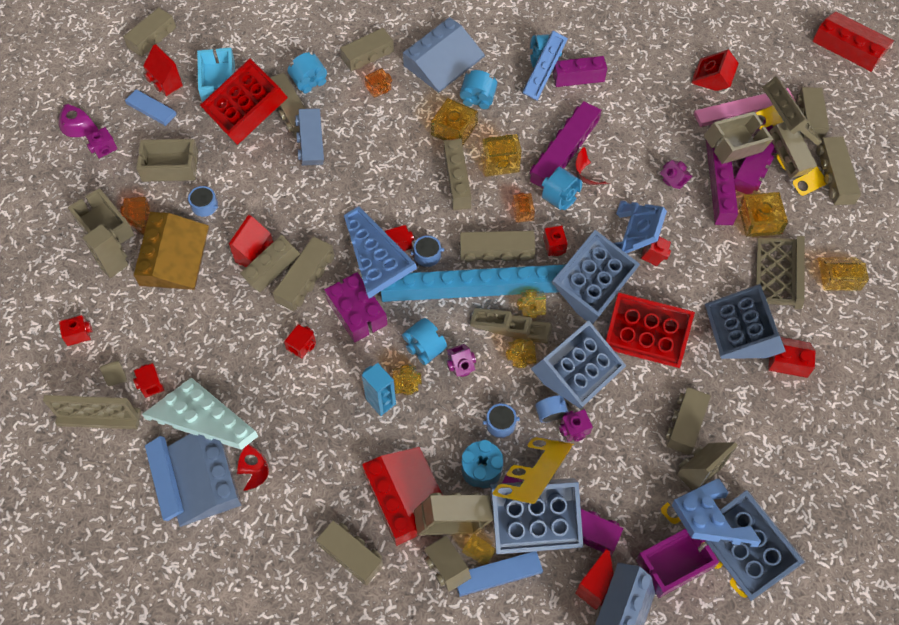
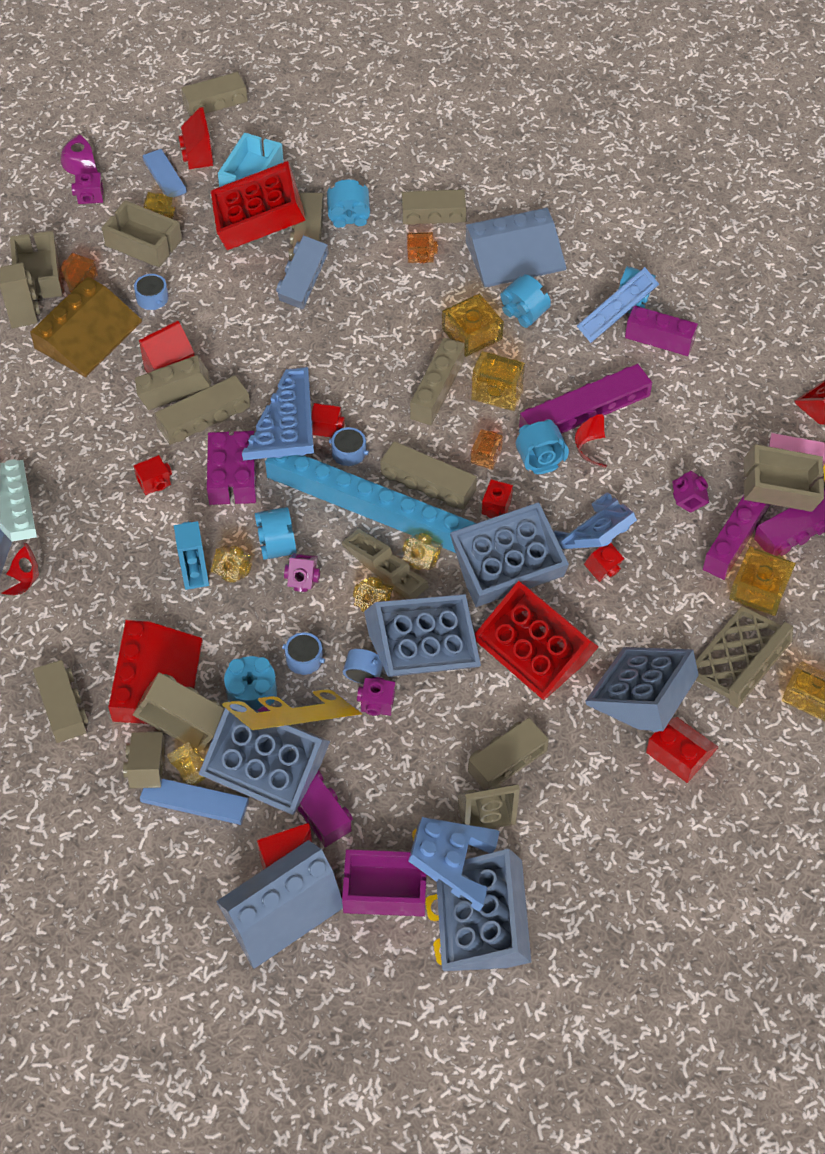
camera: 30 degrees right, 5 degrees down
none -> clear yellow brick [143,192,175,219]

